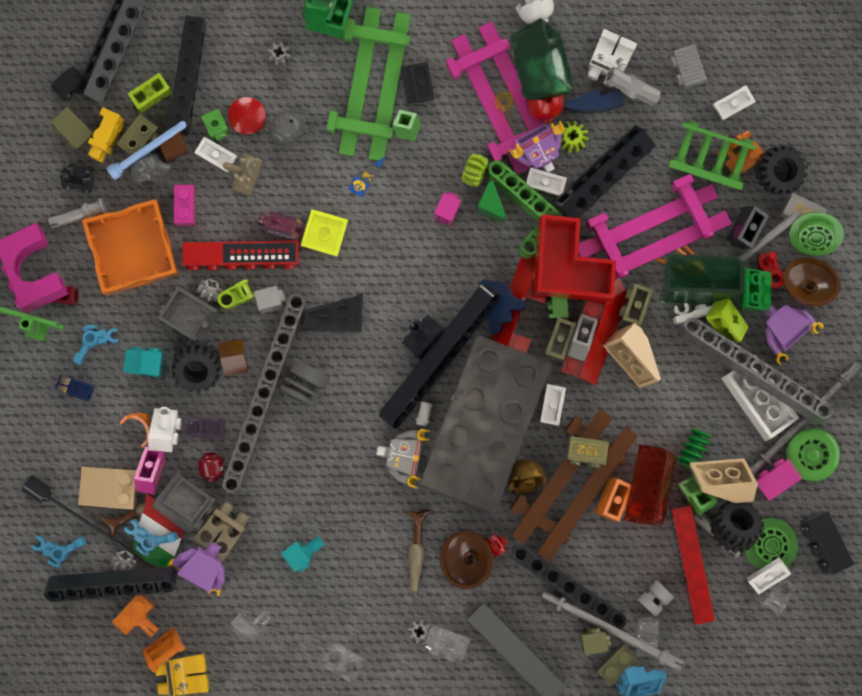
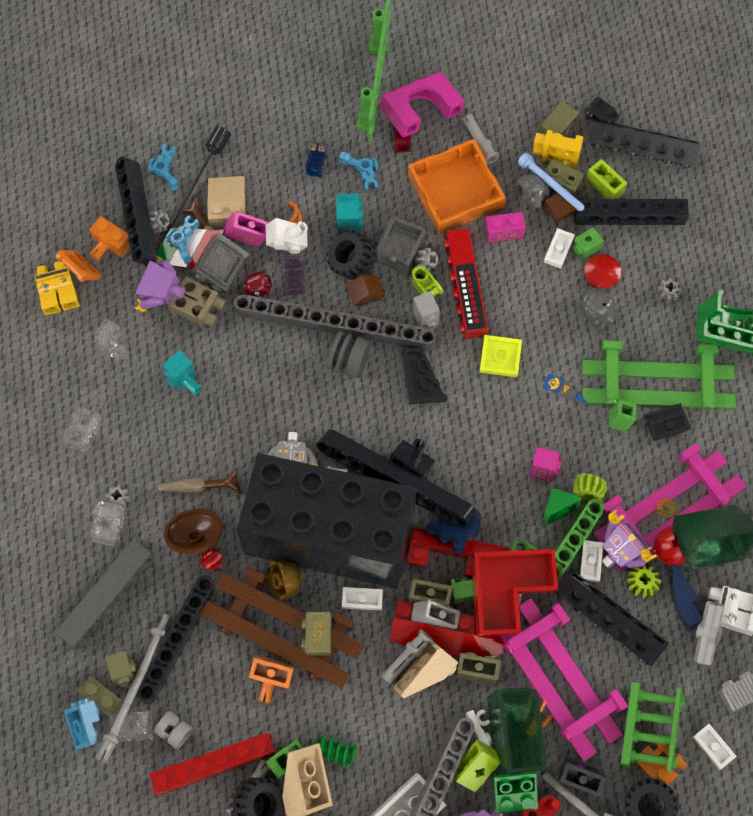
camera: 85 degrees right, 15 degrees down
black piece [60,163,95,193] -> none
dark tan piece [223,153,263,197] -> none
clear pink torso [258,211,306,243] -> none
clear red windscreen [624,444,677,528] -> none
none -> light grey pin [381,629,434,684]

